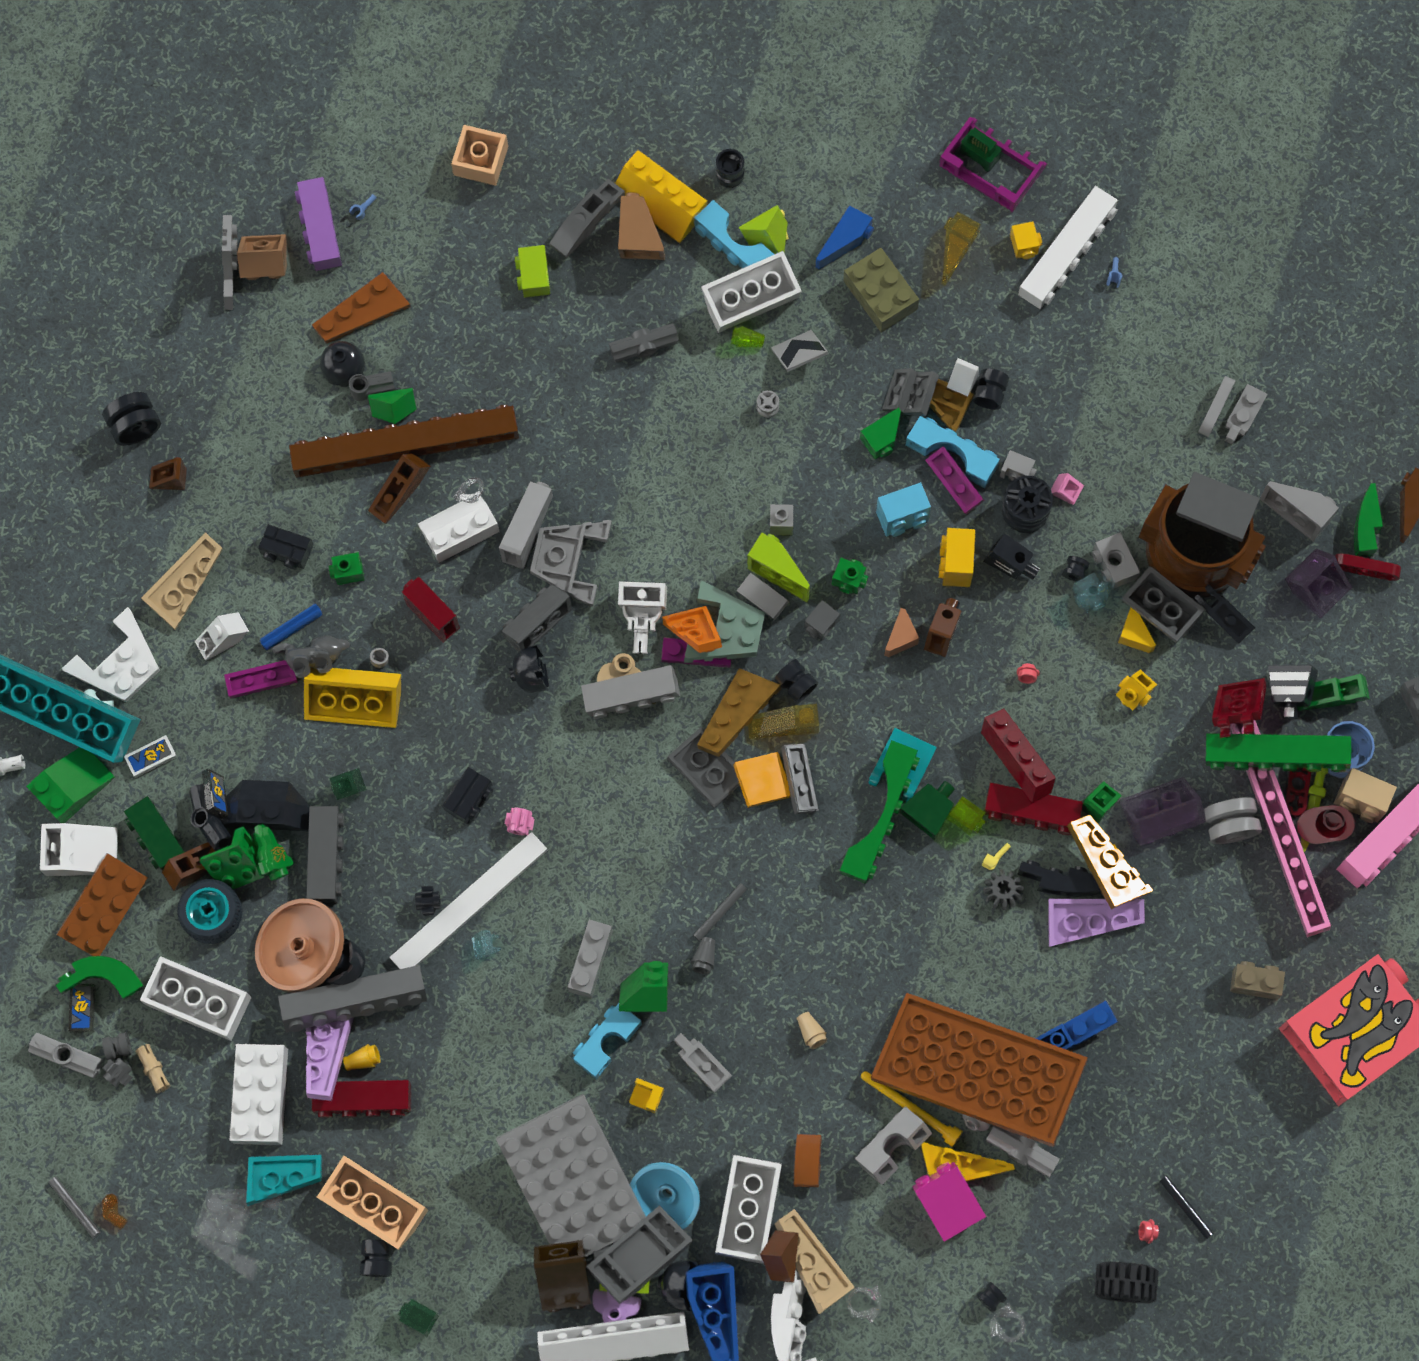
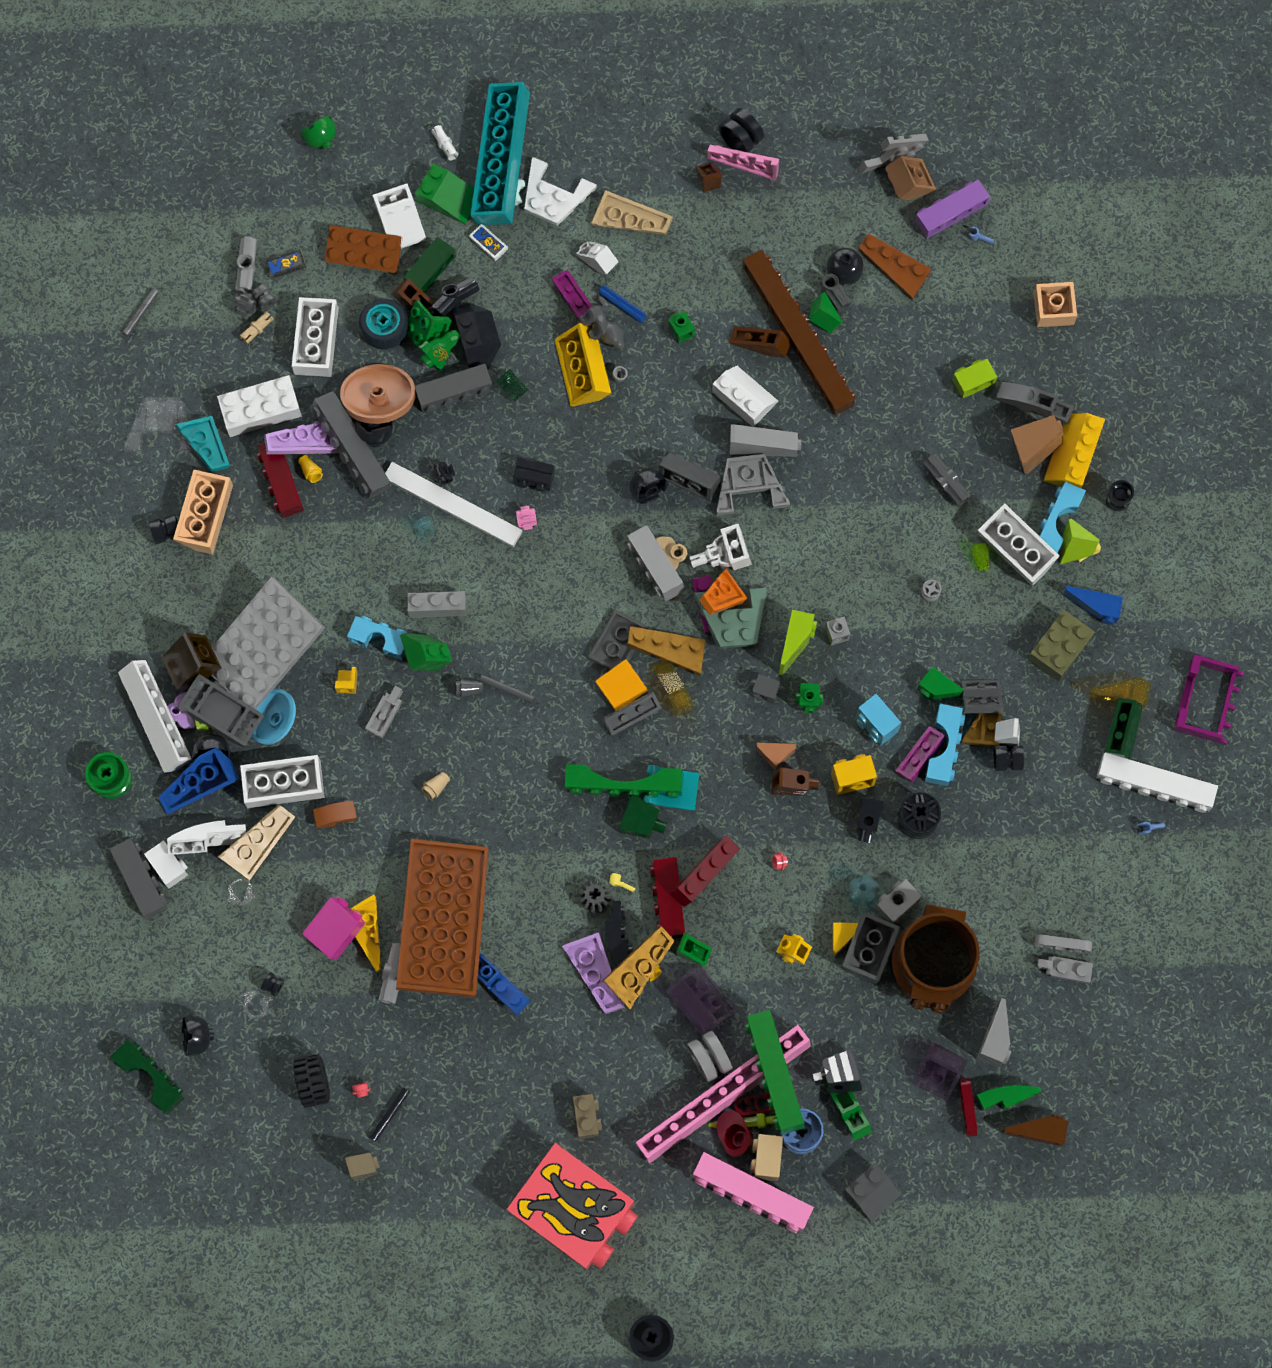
camera: 70 degrees right, 0 degrees up
green arch [56,956,144,1000] -> none
clear orange arm [102,1194,128,1230] -> none
tile [202,769,228,819] -> none
black brick [258,524,314,570] -> none
clear green brick [398,1299,439,1337] -> none
dark red brick [402,577,460,643] -> none
clear piece [453,477,484,503] -> none
light grey slope [736,573,789,620] -> none
reddish brown slope [760,1231,799,1283] -> none
light grey piece [771,330,828,372] -> none
black wheel [774,659,818,703] -> none
light grey arch [855,1107,932,1185] -> none
yellow piece [861,1071,963,1147] -> none
clear neon green brick [947,796,986,836] -> none
dark green piece [960,127,1001,172] -> none
light grey brick [1000,450,1037,481] -> none
yellow brick [1010,222,1042,259] -> none
bright pink slope [1051,473,1084,505] -> none
black wheel [1062,556,1090,582] -> none
dark grey tile [1176,471,1260,542] -> none
black hinge [1195,584,1255,644] -> none
dark red tile [1212,678,1267,738] -> none
none -> dark tan slope [345,1153,380,1181]
none -> bright pink wing [707,145,779,181]
none -> dark green brick [1105,697,1143,760]

